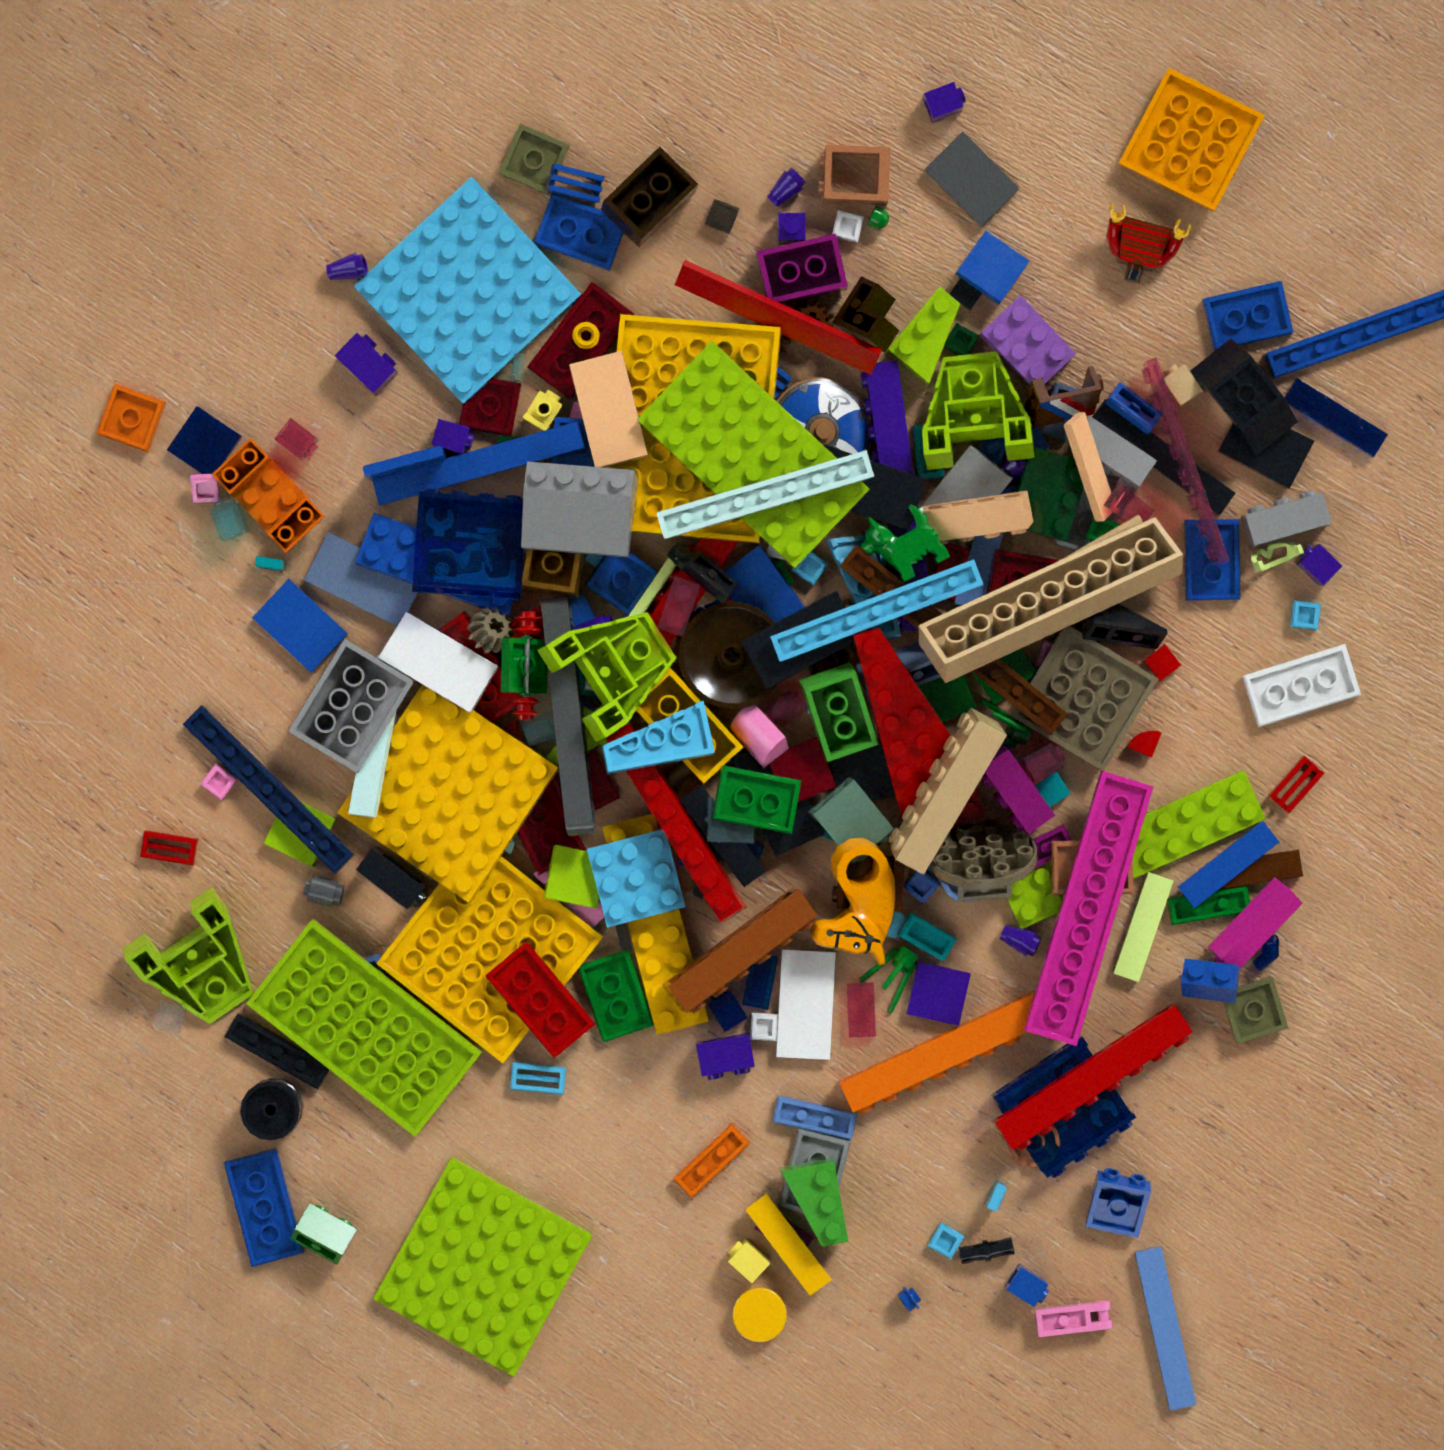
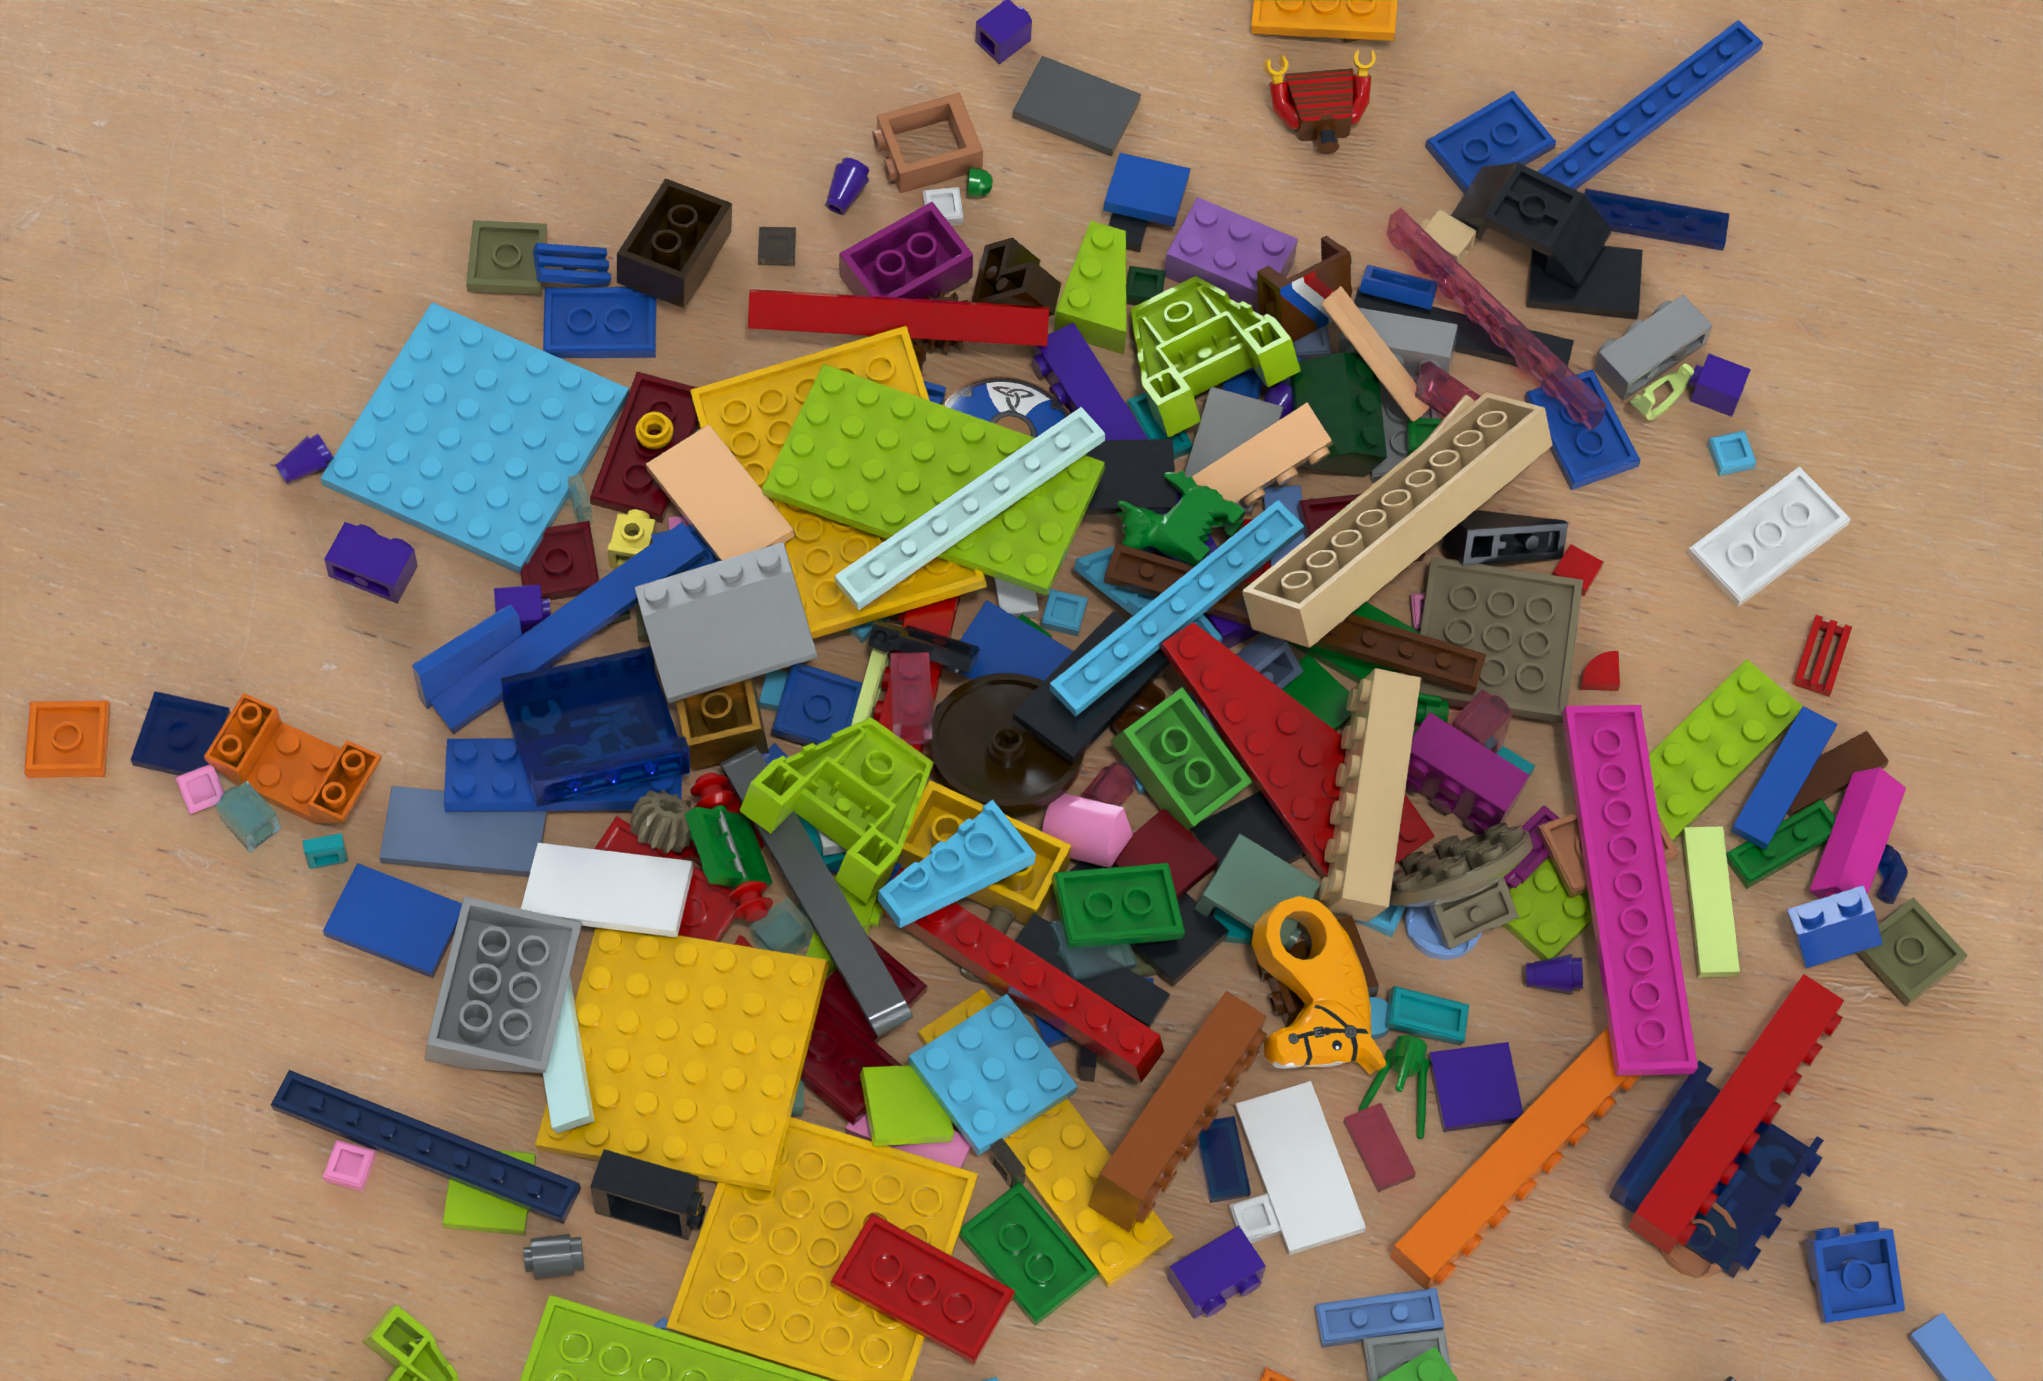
camera: 25 degrees left, 25 degrees down
red tile [140,830,199,866] -> none
clear pink brick [274,418,319,461] -> none
clear blue brick [708,989,748,1032] -> none
dark purple brick [778,213,806,245] -> none
blue tile [904,870,941,904] -> none
medium azure tile [985,1180,1007,1212] -> none

